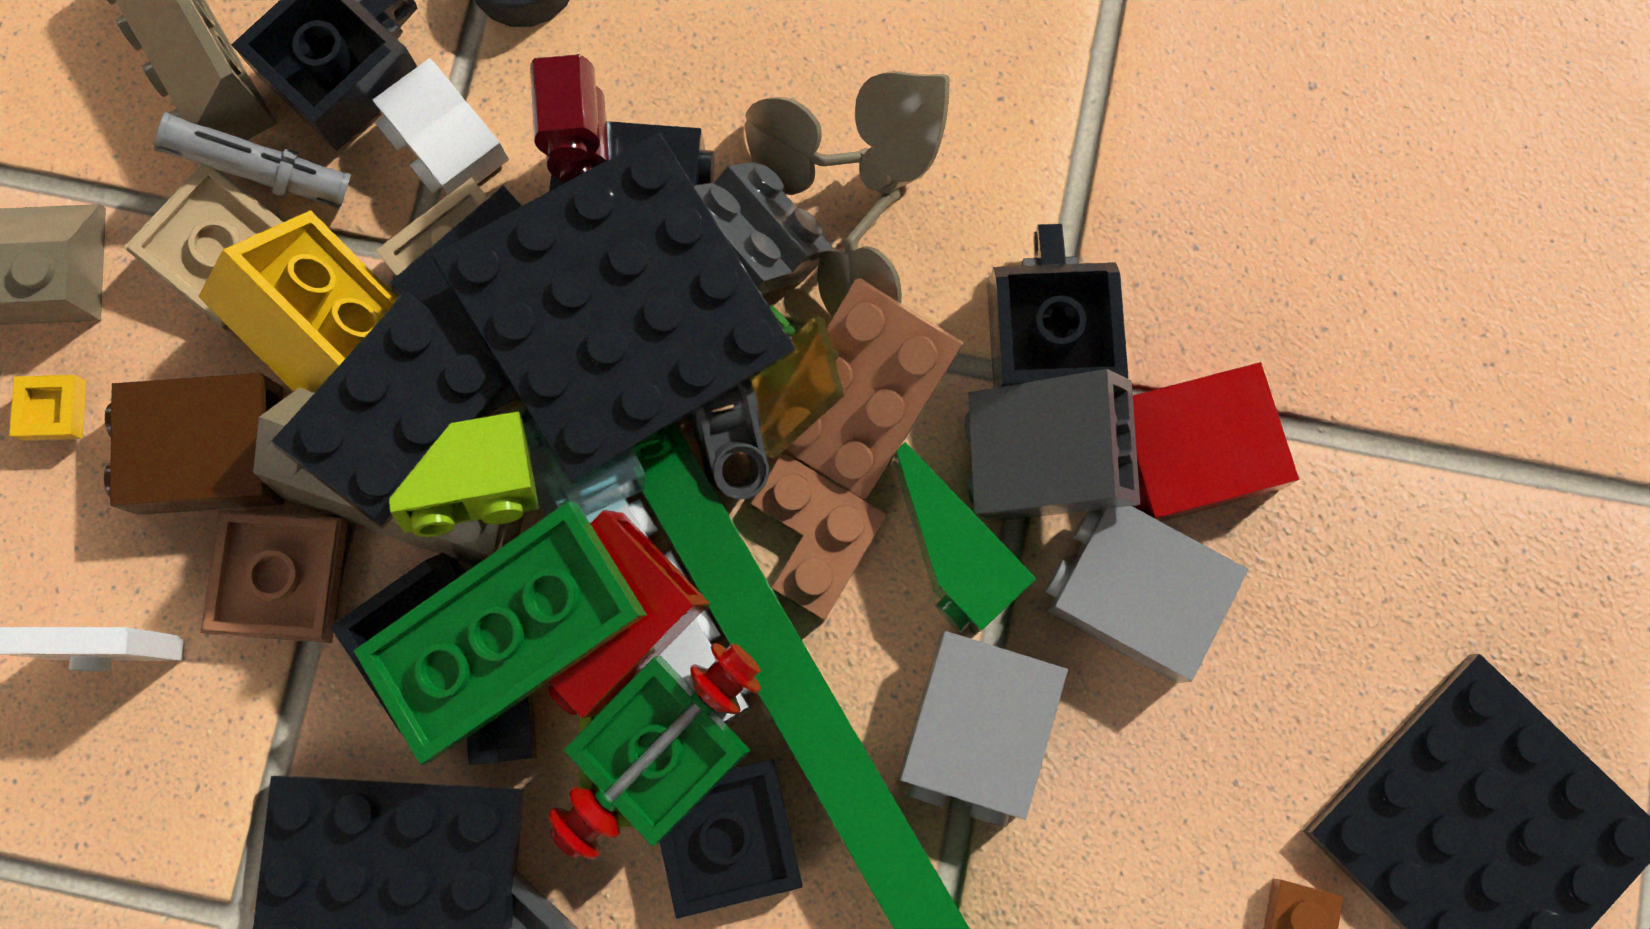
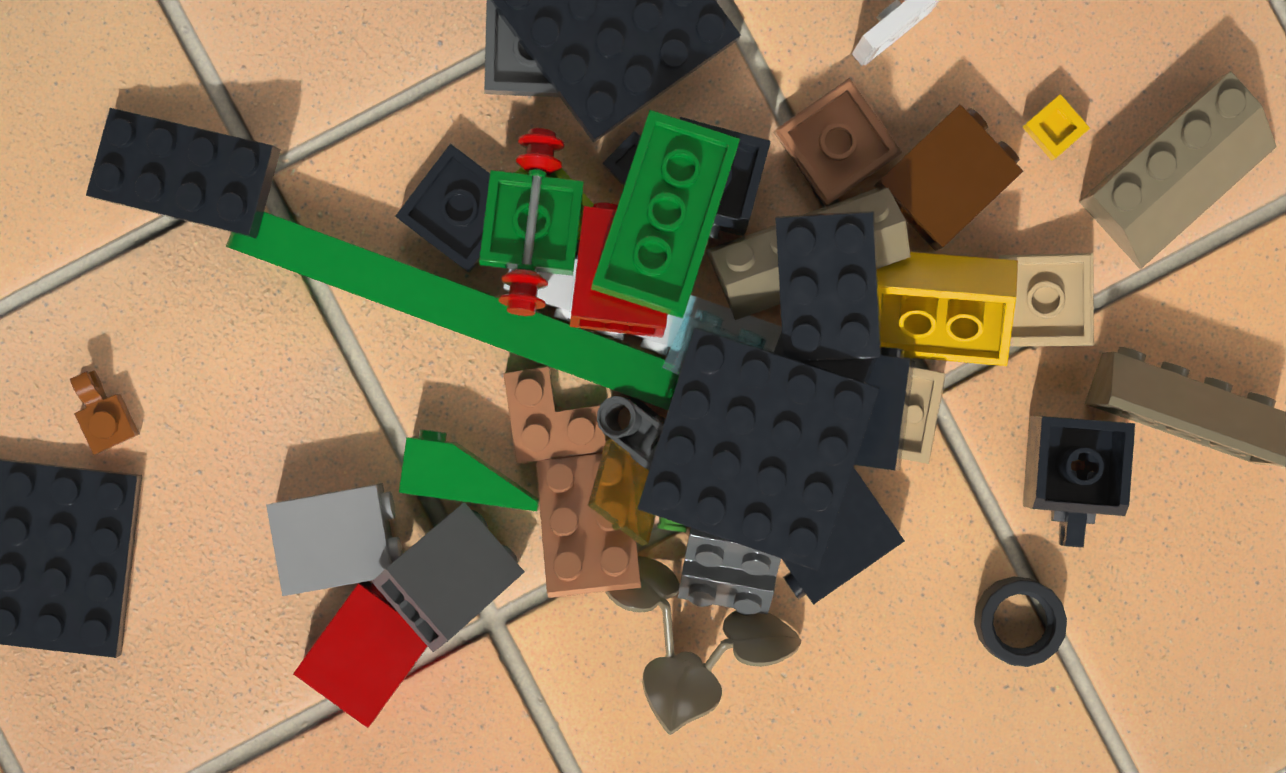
camera: 135 degrees right, 10 degrees up
light grey pin [154,112,351,210] -> none
white brick [373,58,509,195] -> none
lime slope [389,411,539,537] -> none
dark red brick [530,54,609,183] -> none
light grey brick [898,631,1068,827] -> none
black hinge [987,224,1129,388] -> none

